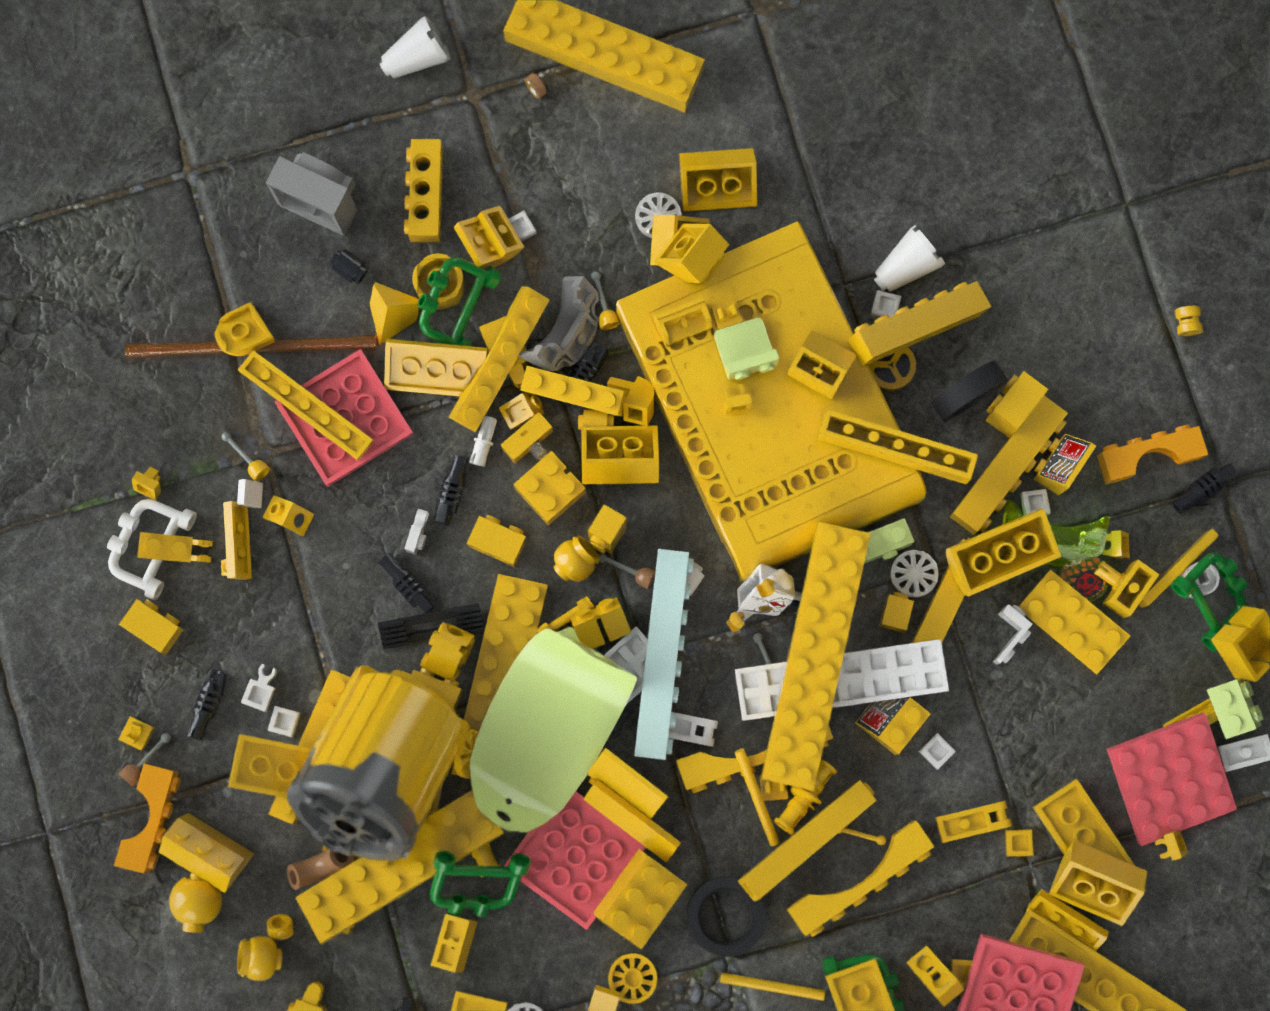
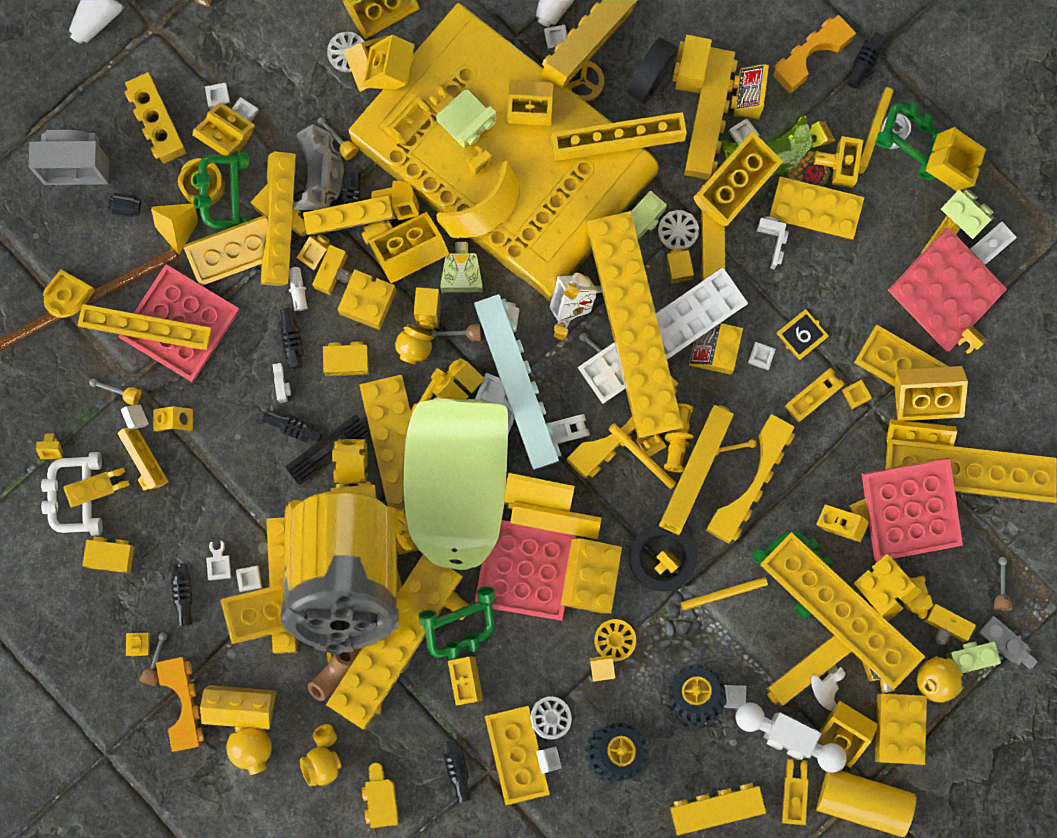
camera: 25 degrees left, 0 degrees up
none -> white tile [205,83,231,109]
none -> yellow windscreen [436,160,520,239]
none -> yellowish green torso [441,242,483,293]
none -> yellow tile [654,548,682,575]
none -> piece [776,309,829,361]

